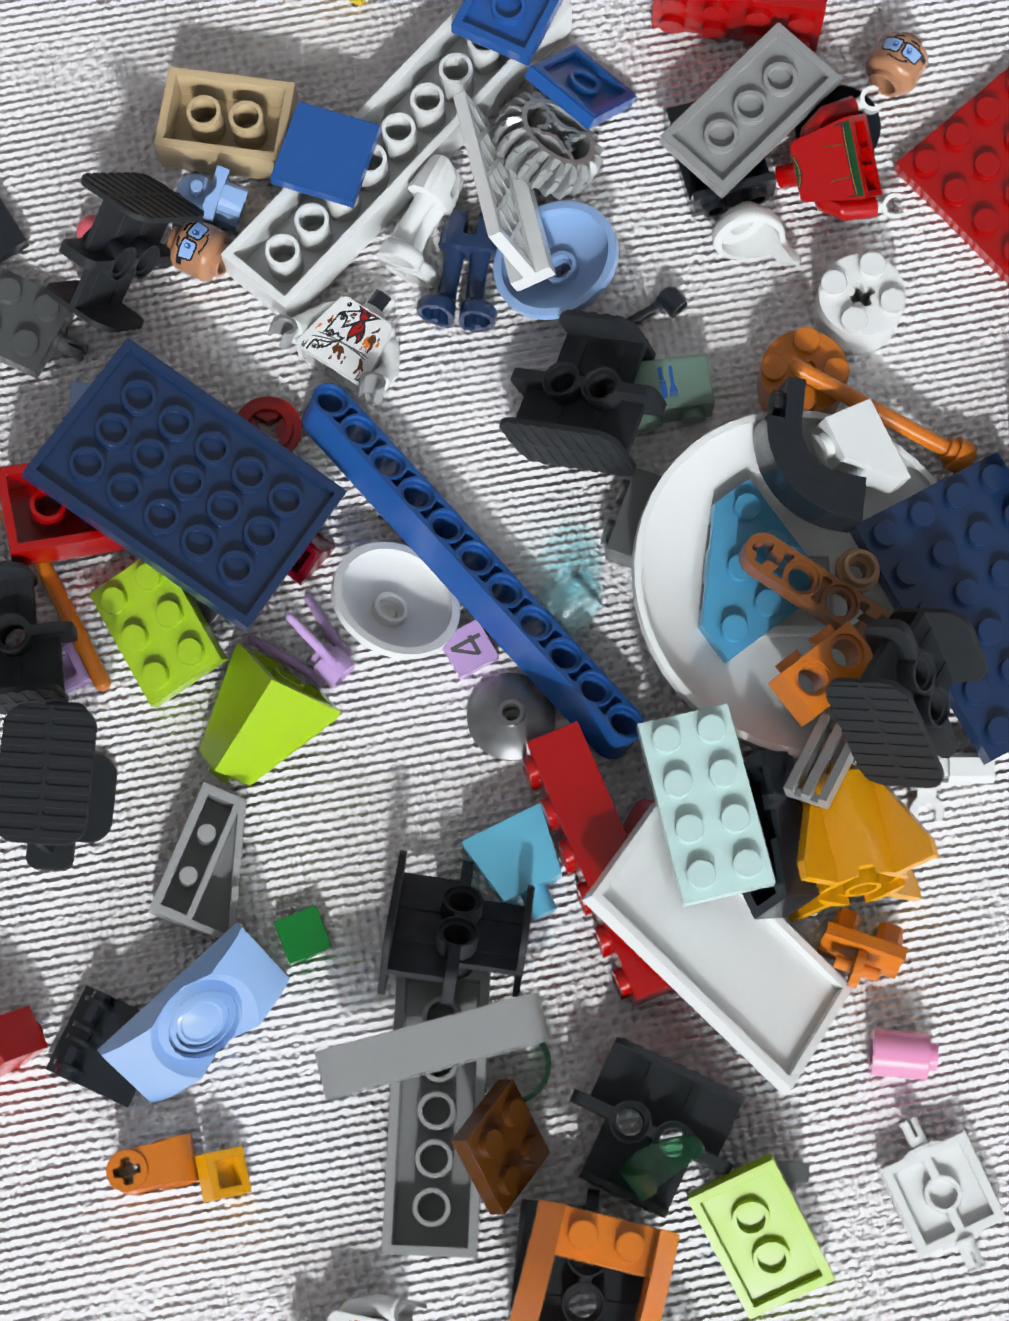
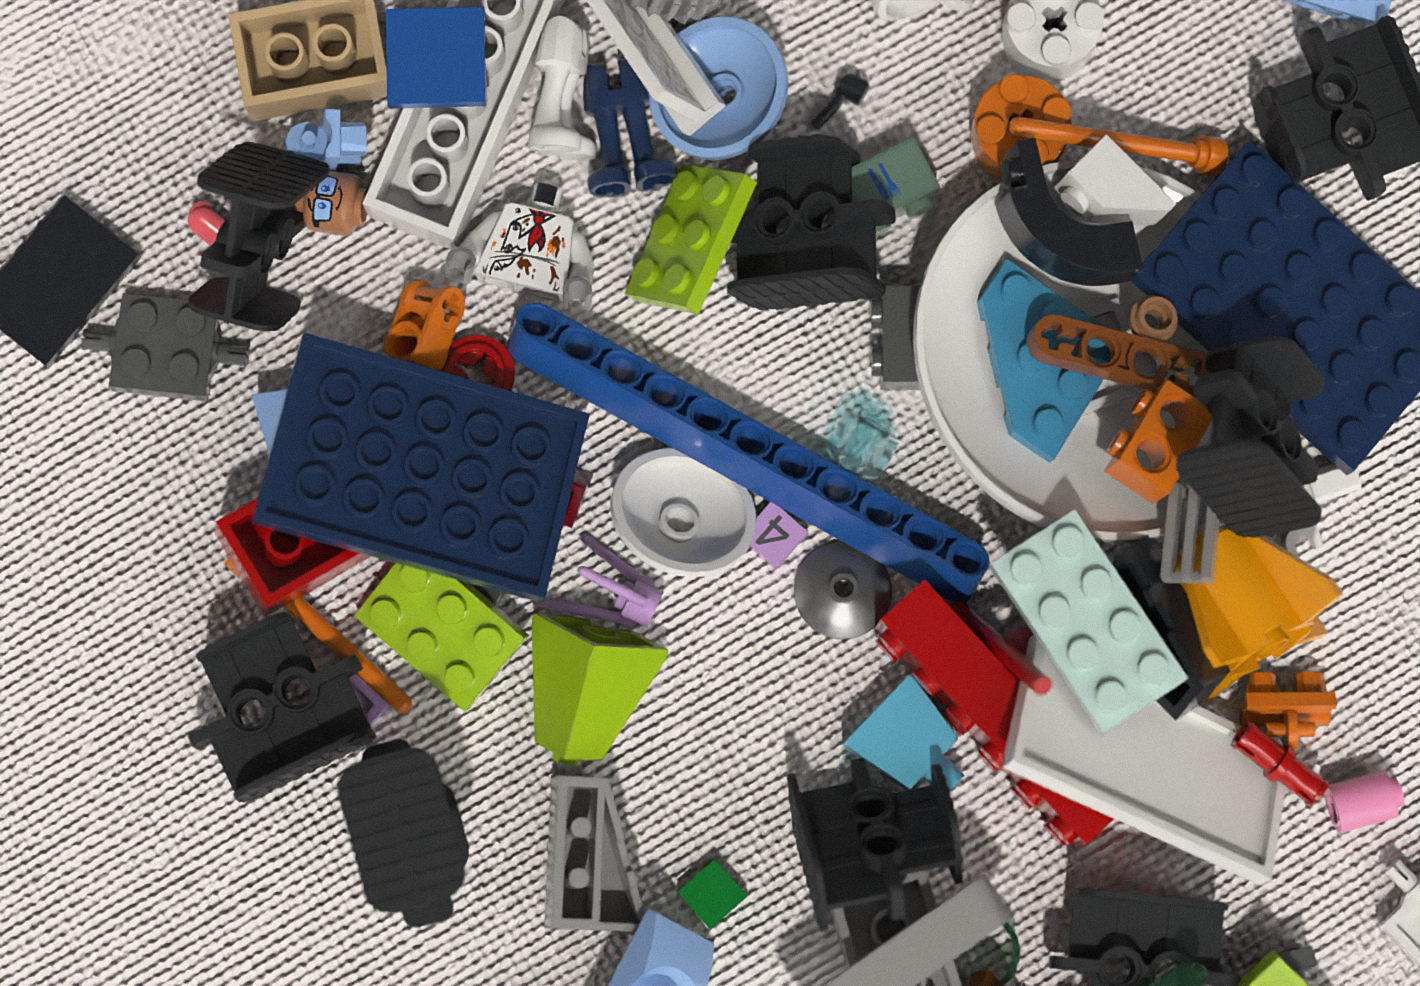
camera: 25 degrees left, 5 degrees up
none -> orange piece [384,279,465,371]
none -> lime plate [624,164,757,315]
none -> red bar [950,601,1052,696]
none -> red pin [1231,721,1329,806]

